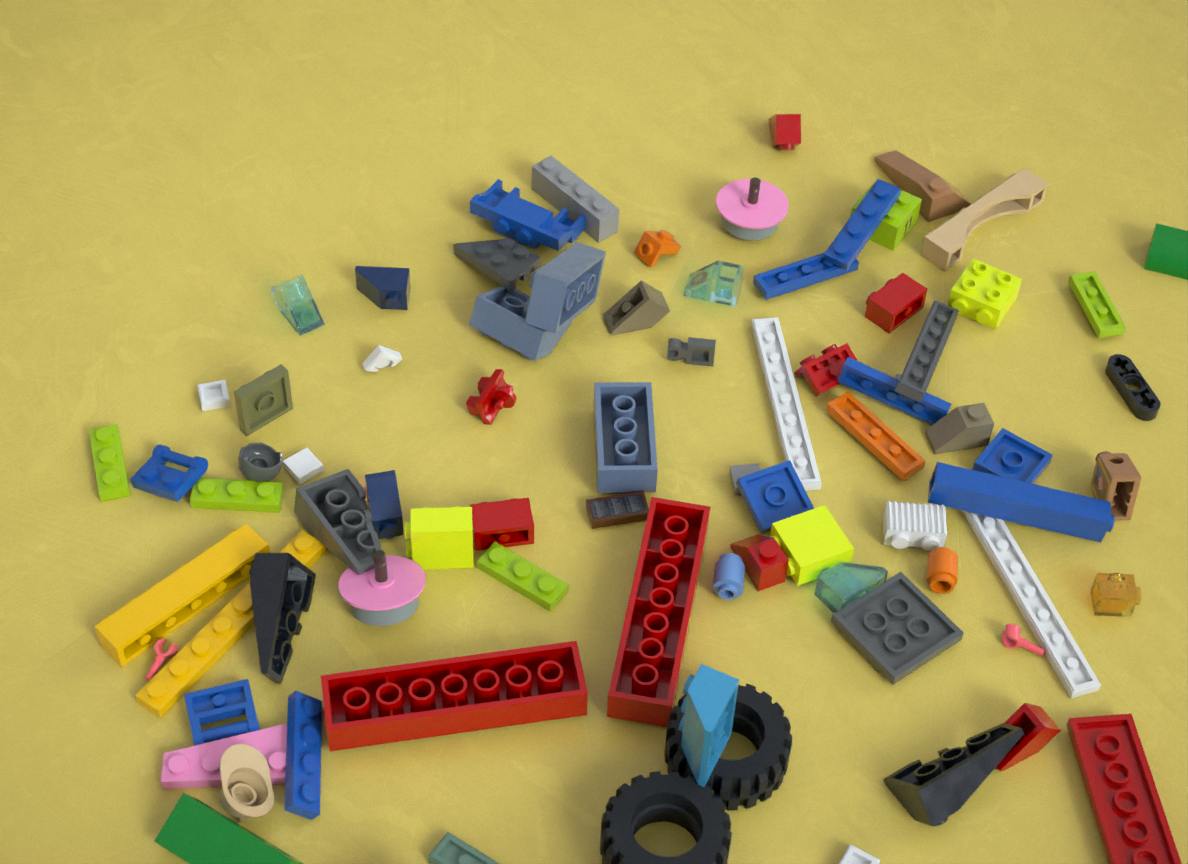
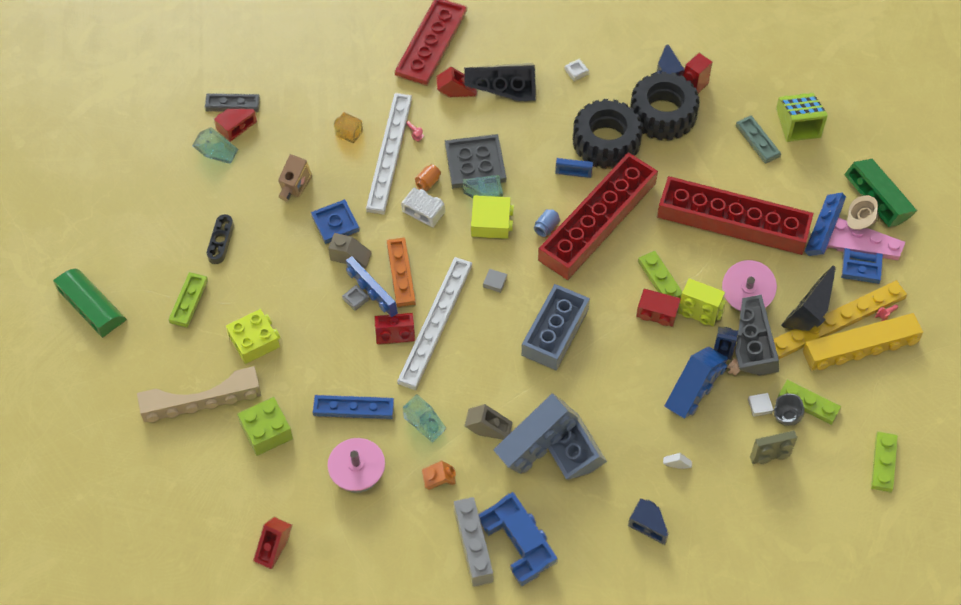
camera: 150 degrees left, 10 degrees up
blue plate [130,444,208,502] -> none
white tile [197,380,231,411] -> none
clear light blue slope [270,274,325,336] -> none
dark grey wing [453,238,540,291] -> none
red hips [466,369,517,425] -> none
tile [586,491,649,529] -> none
dark grey plate [667,337,716,367] -> none
dark azure slope [679,664,739,787] -> none
red slope [730,534,789,592] -> none
blue plate [736,460,814,534] -> none
blue plate [824,179,901,270] -> none
red brick [865,273,928,334] -> none
medium nougat wedge [874,150,971,222] -> none
dark grey tile [895,300,959,402] -> none
blue brick [928,462,1115,542] -> none
none -> blue tile [555,158,593,178]
none -> blue brick [664,346,728,419]

